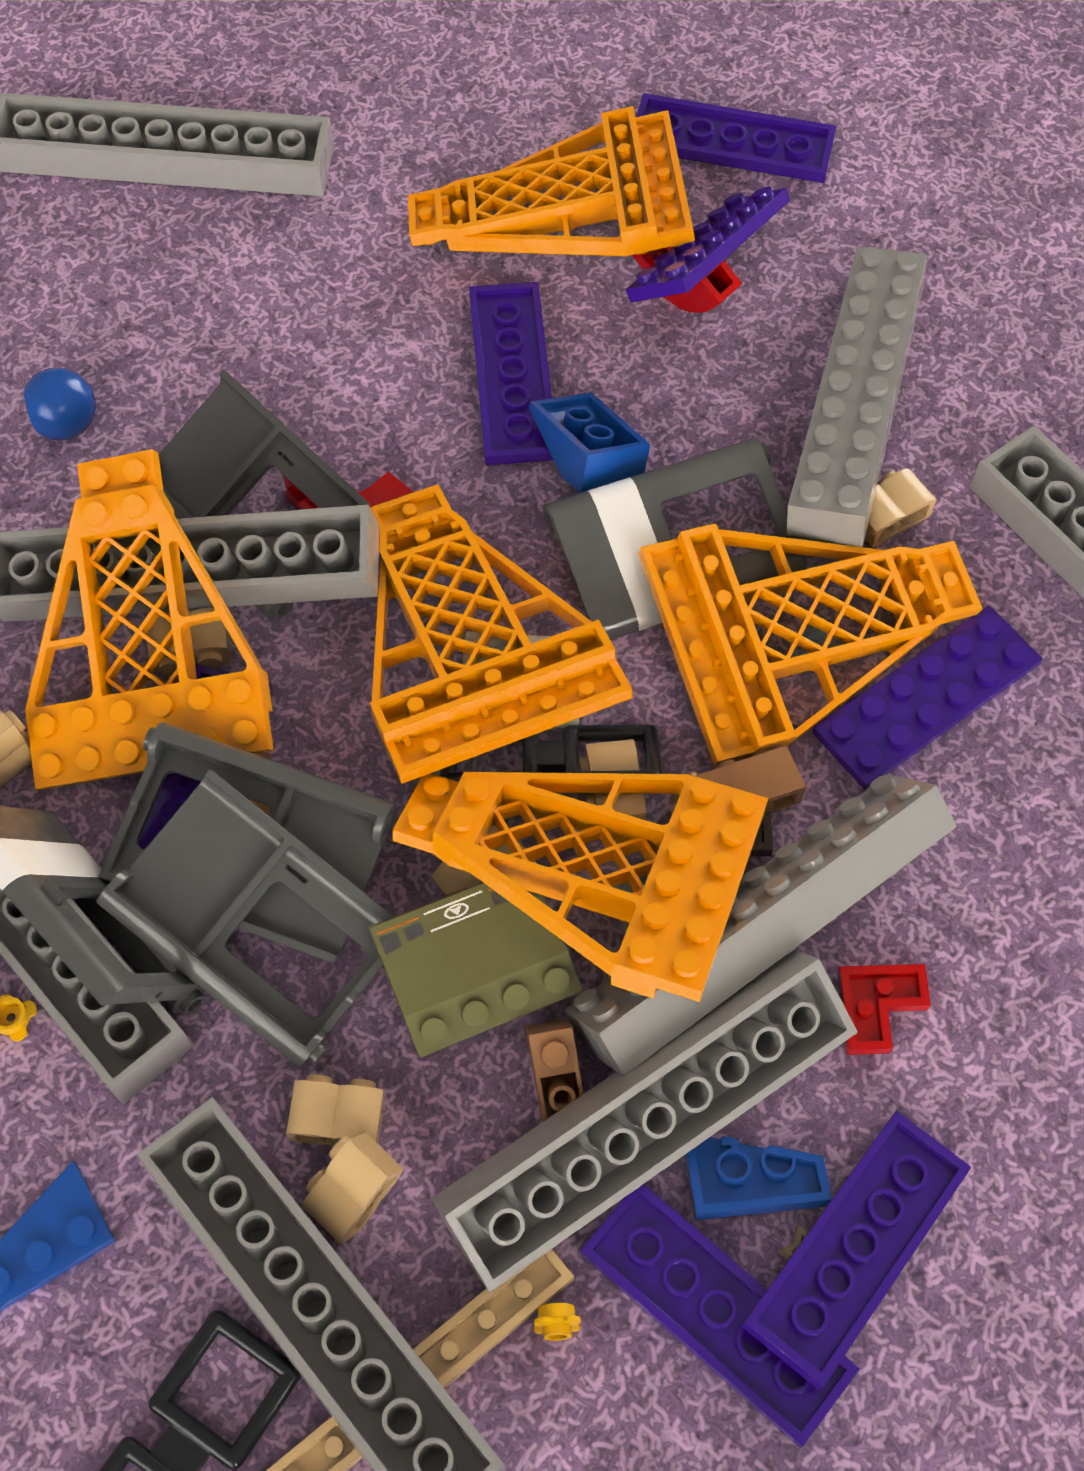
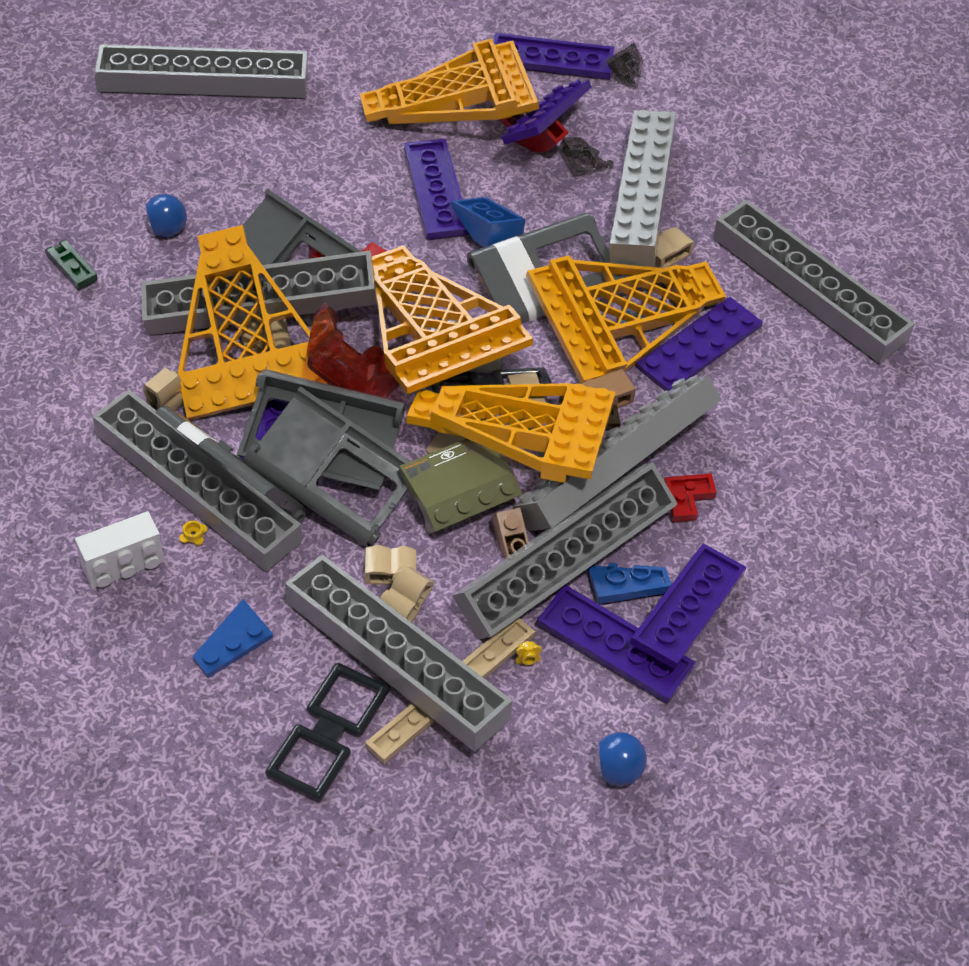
camera: 10 degrees left, 10 degrees down
none -> clear red windscreen [305,303,400,398]
none -> clear smoke slope [558,137,614,177]
none -> clear smoke slope [605,43,643,90]

